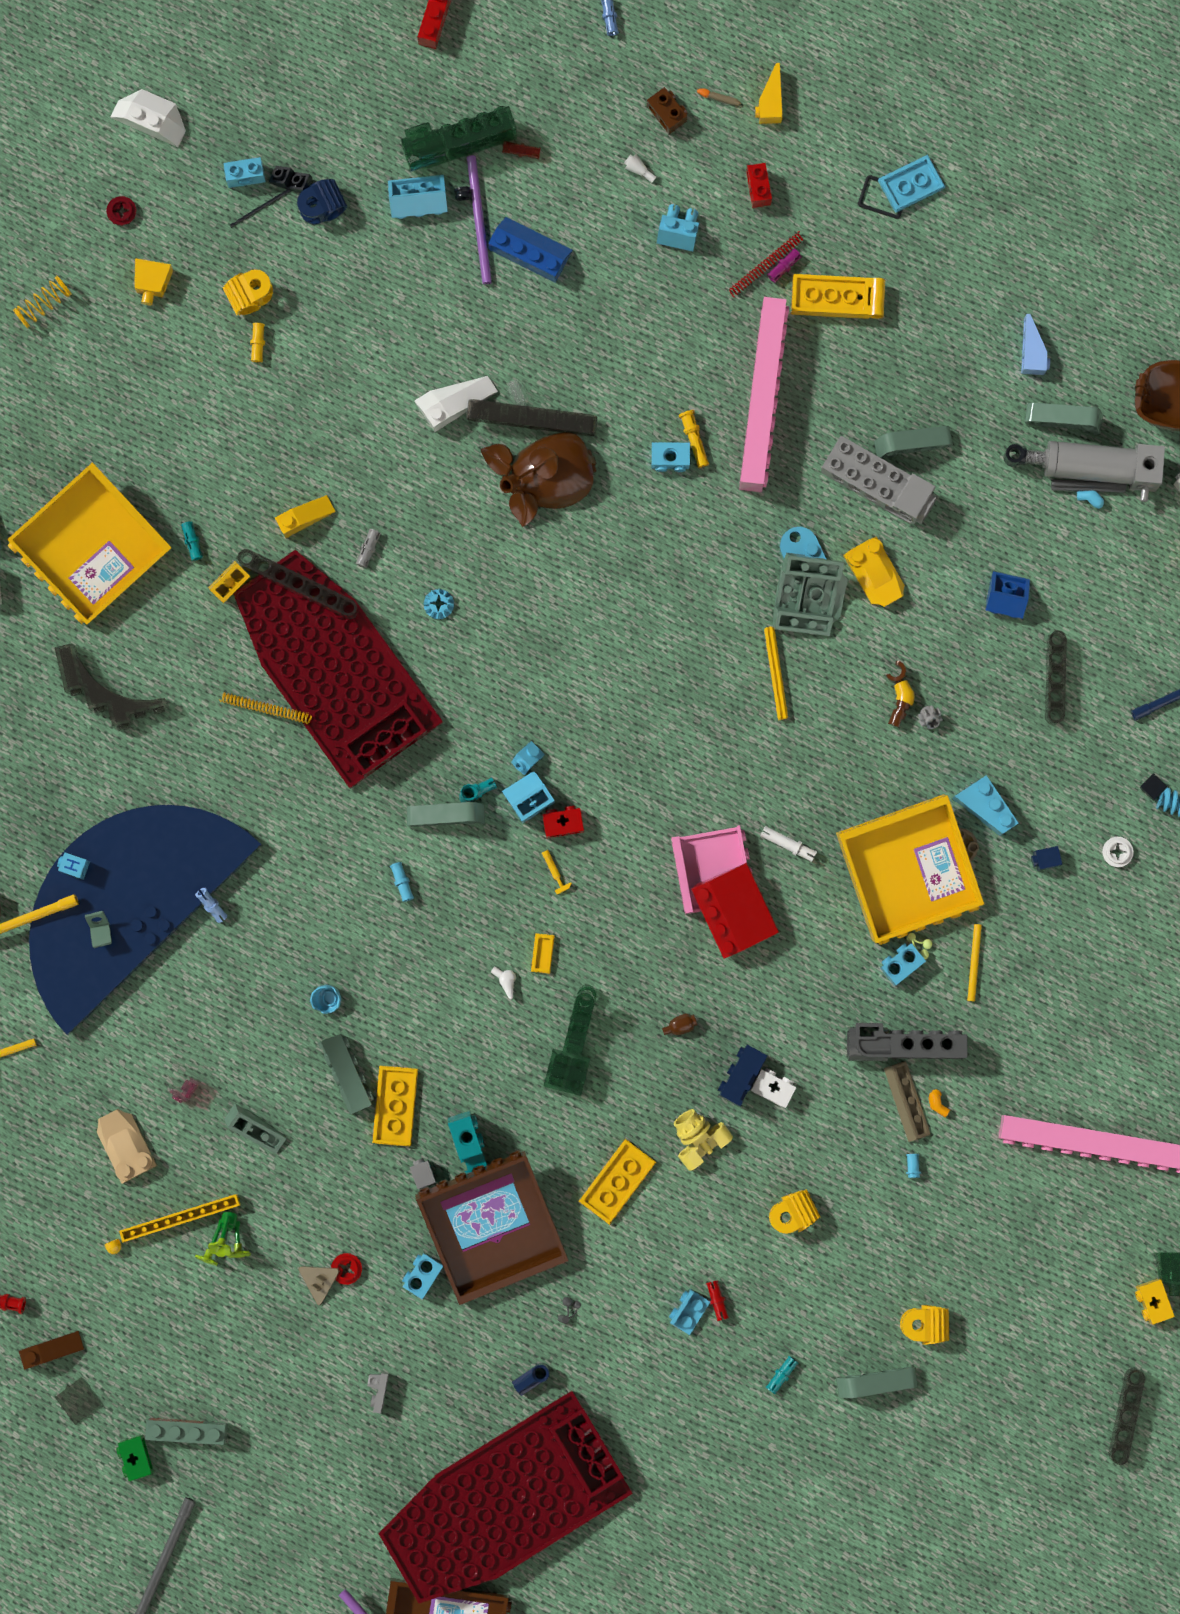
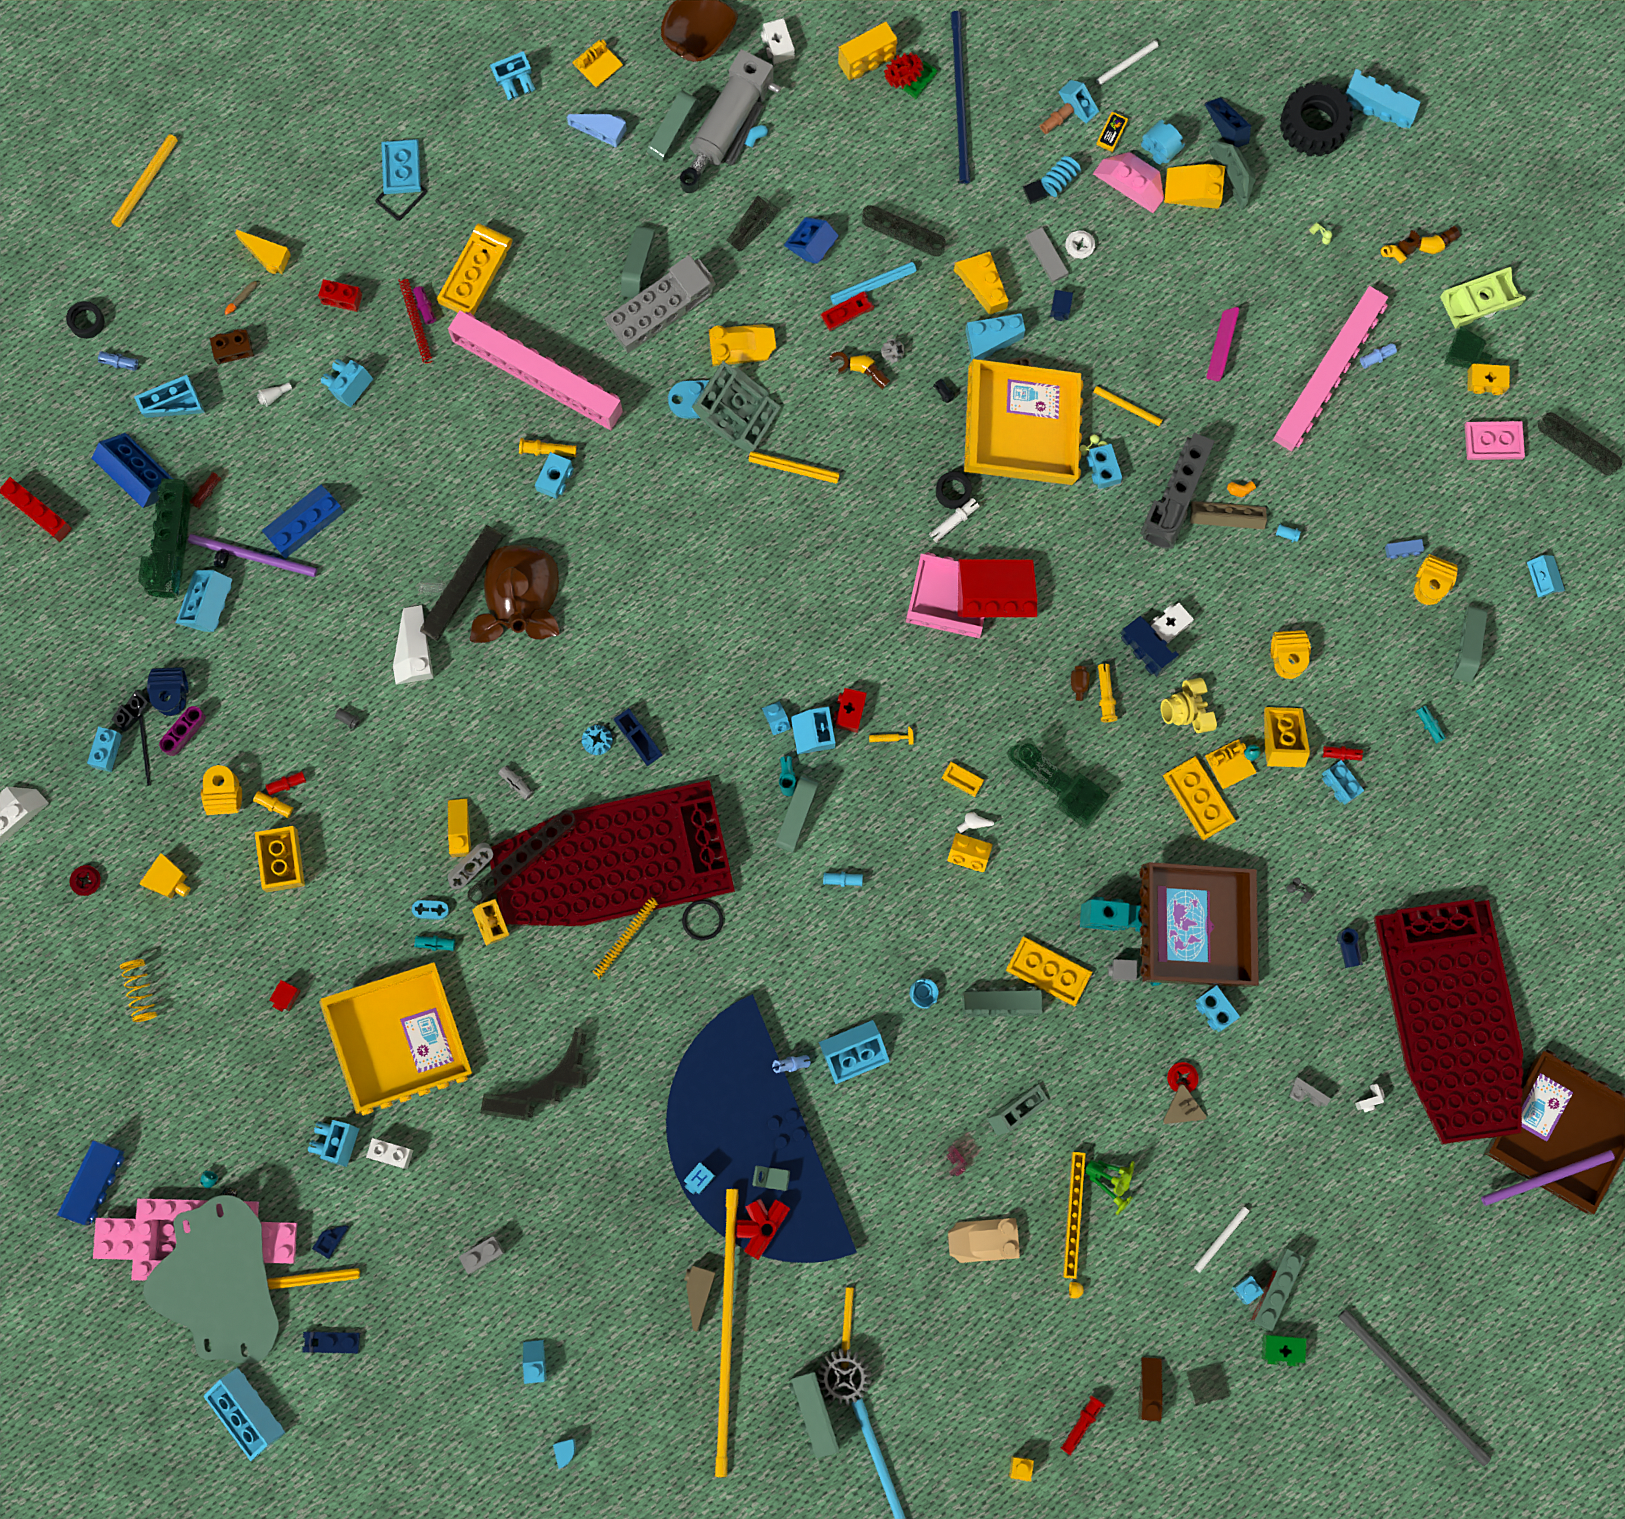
camera: 70 degrees left, 5 degrees down
none -> blue slope [92,433,177,508]
none -> medium azure wedge [134,375,205,418]
none -> magenta beam [159,706,206,756]
none -> yellow brick [255,826,305,892]
none -> red pin [265,771,306,796]
none -> red brick [269,980,301,1012]
none -> dark grey pin [335,708,361,729]
none -> medium azure beam [412,900,450,920]
none -> light grey beam [447,843,493,889]
none -> medium azure brick [490,51,536,101]
none -> yellow hinge [572,39,623,88]
none -> dark blue slope [612,708,663,766]
none -> black tyre [682,900,723,941]
none -> clear smoke slope [726,195,780,252]
none -> red piece [737,1199,790,1260]
none -> medium azure slope [819,1020,890,1084]
none -> red plate [821,291,875,332]
none -> medium azure axle [830,262,916,305]
none -> black pin [933,379,955,403]
none -> black tyre [936,471,972,509]
none -> yellow bracket [947,833,993,872]
none -> yellow wedge [954,252,1009,315]
none -> light grey tile [1025,227,1068,283]
none -> yellow pin [1098,664,1118,723]
none -> white bar [1194,1206,1250,1273]
none -> yellow hinge [1205,739,1257,789]
none -> dark pink slope [1206,307,1239,382]
none -> medium azure brick [1232,1276,1264,1304]
none -> teal hinge [1244,744,1261,761]
none -> yellow slope [1264,707,1310,767]
none -> white bracket [1355,1084,1385,1113]
none -> light blue axle [1360,344,1397,369]
none -> medium blue piece [1385,539,1424,559]
none -> bright pink plate [1464,421,1525,460]
none -> medium azure panel [1527,555,1565,597]

